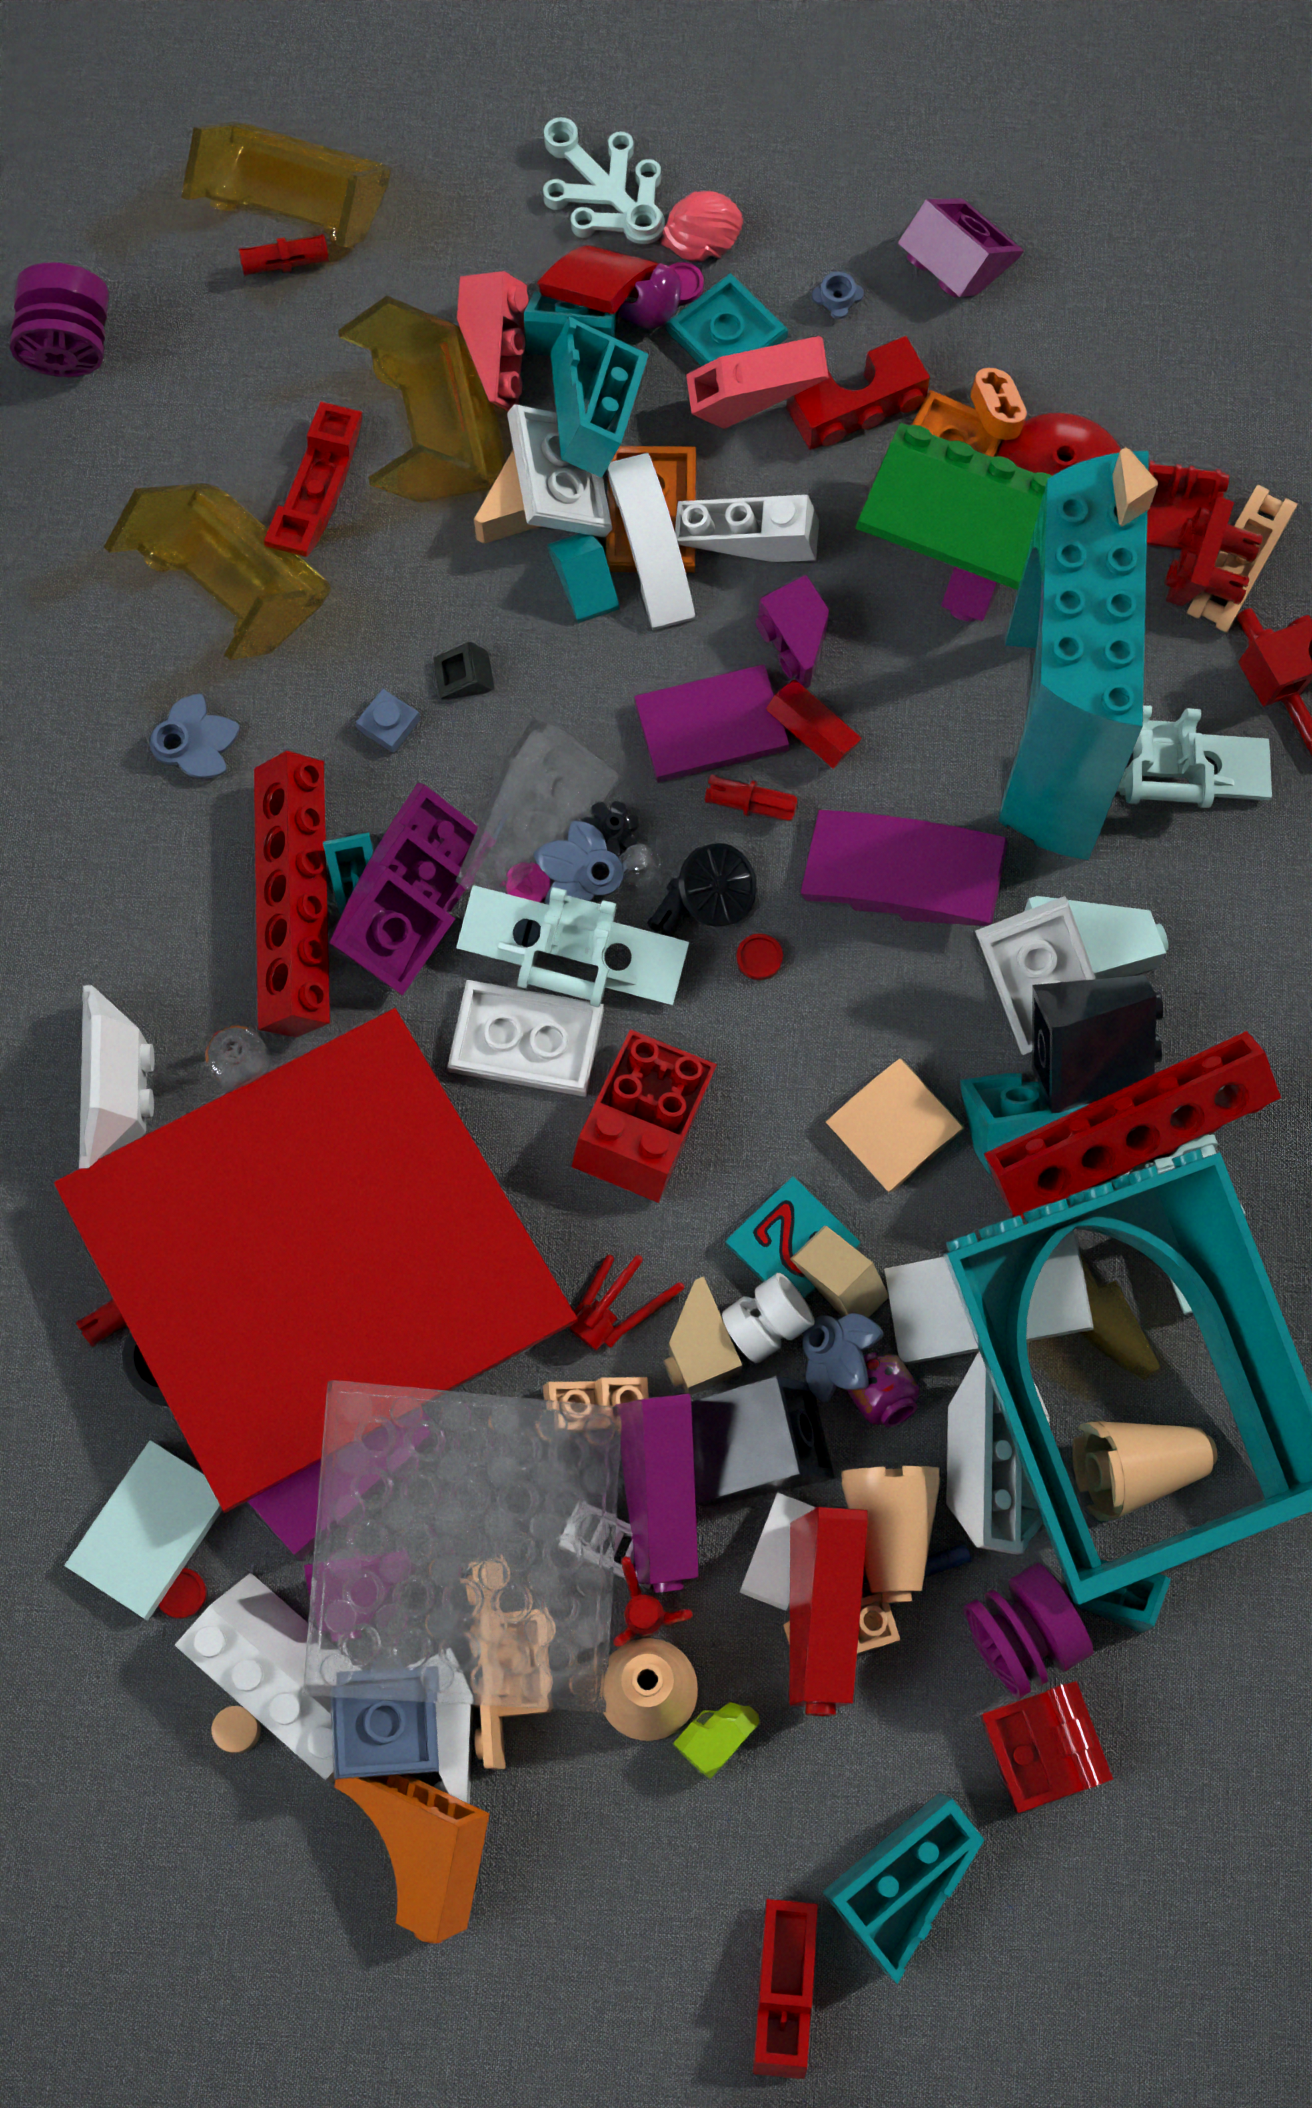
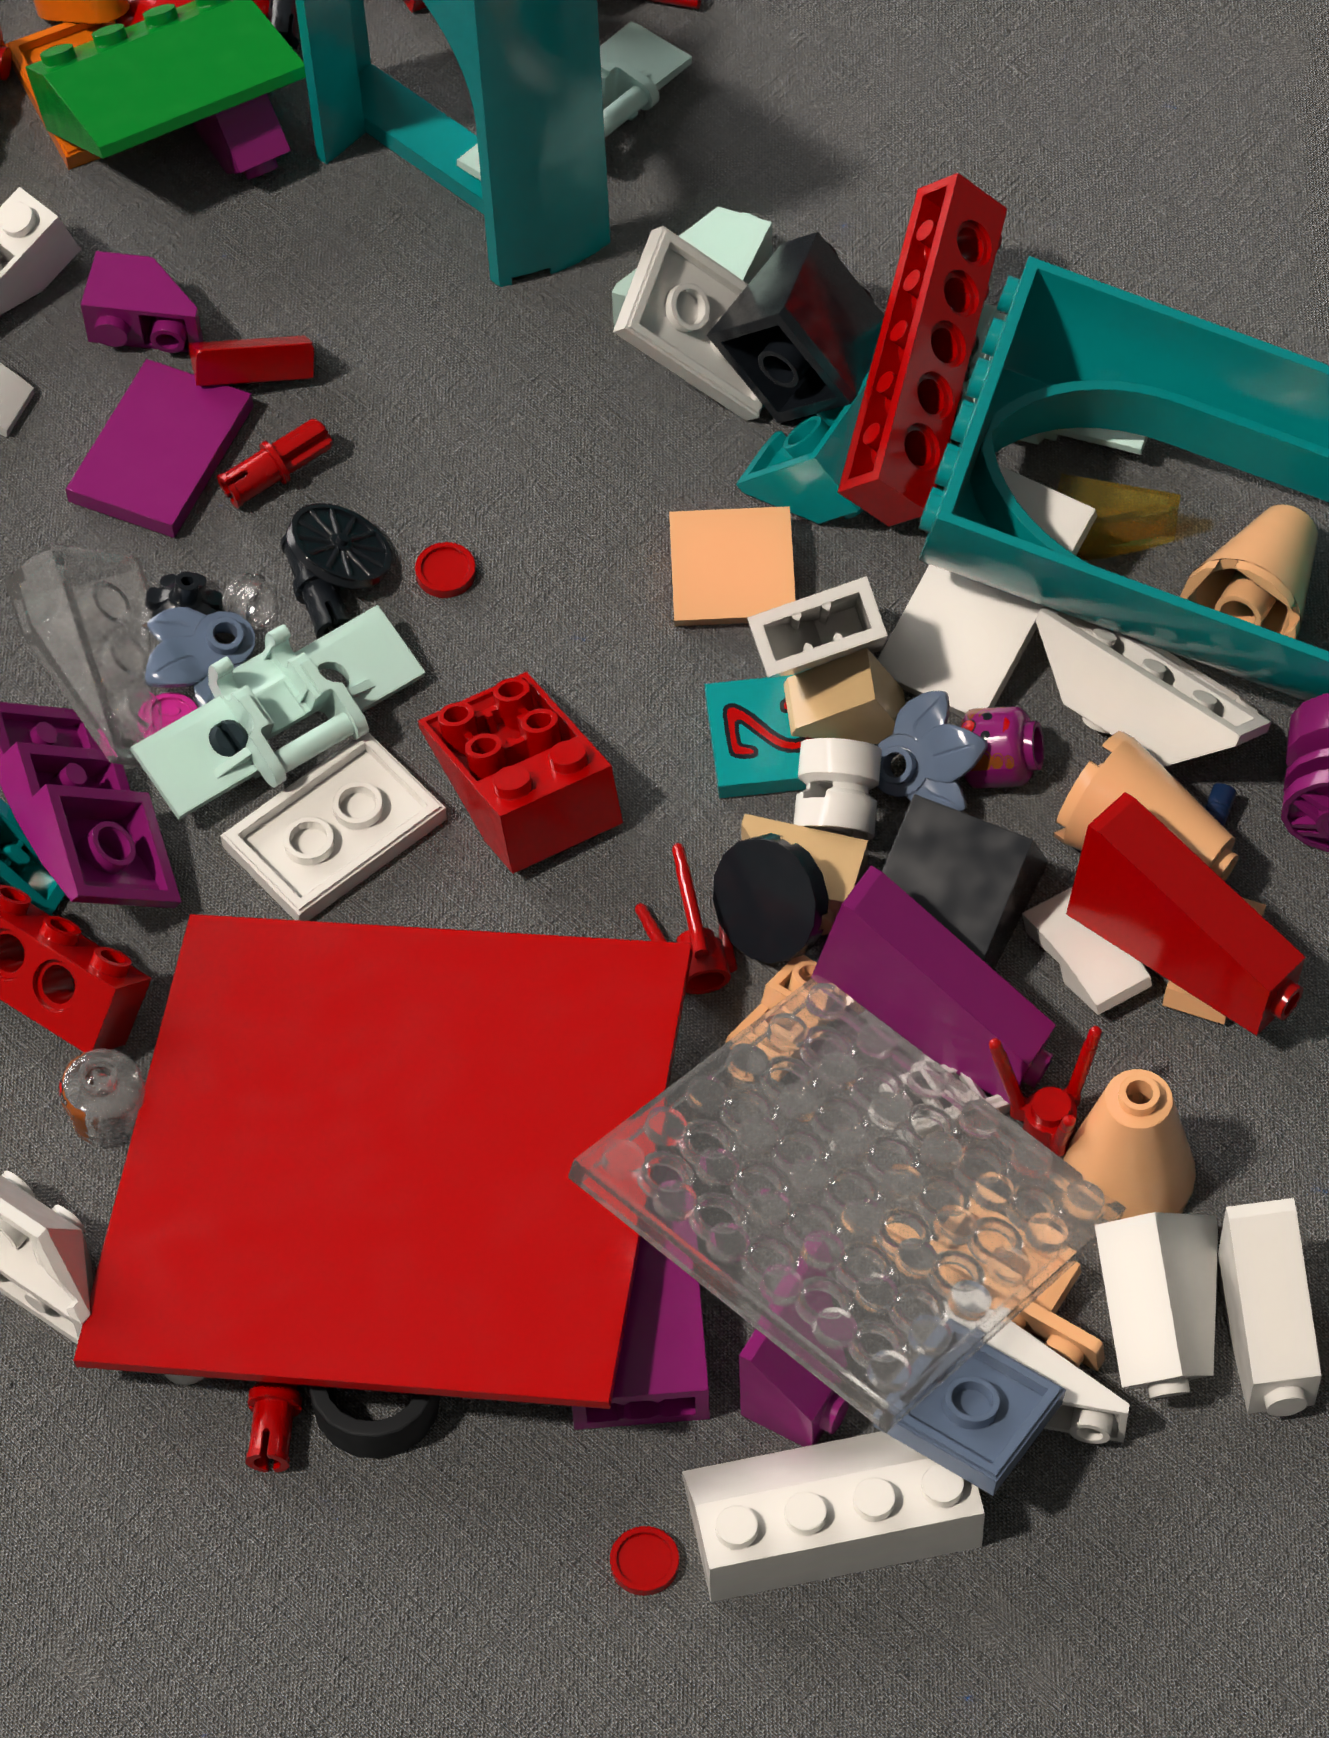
camera: 50 degrees left, 15 degrees down
light aqua tile [64,1440,222,1621] -> none
light nougat piece [212,1706,261,1754] -> none
orange arch [334,1774,490,1944] -> none
lime rock [673,1702,760,1780] -> none
magenta slope [800,809,1008,926] -> none
none -> black tile [713,833,829,964]
none -> white slope [747,576,888,678]
none -> white slope [1095,1212,1218,1399]
none -> white slope [1217,1198,1322,1417]

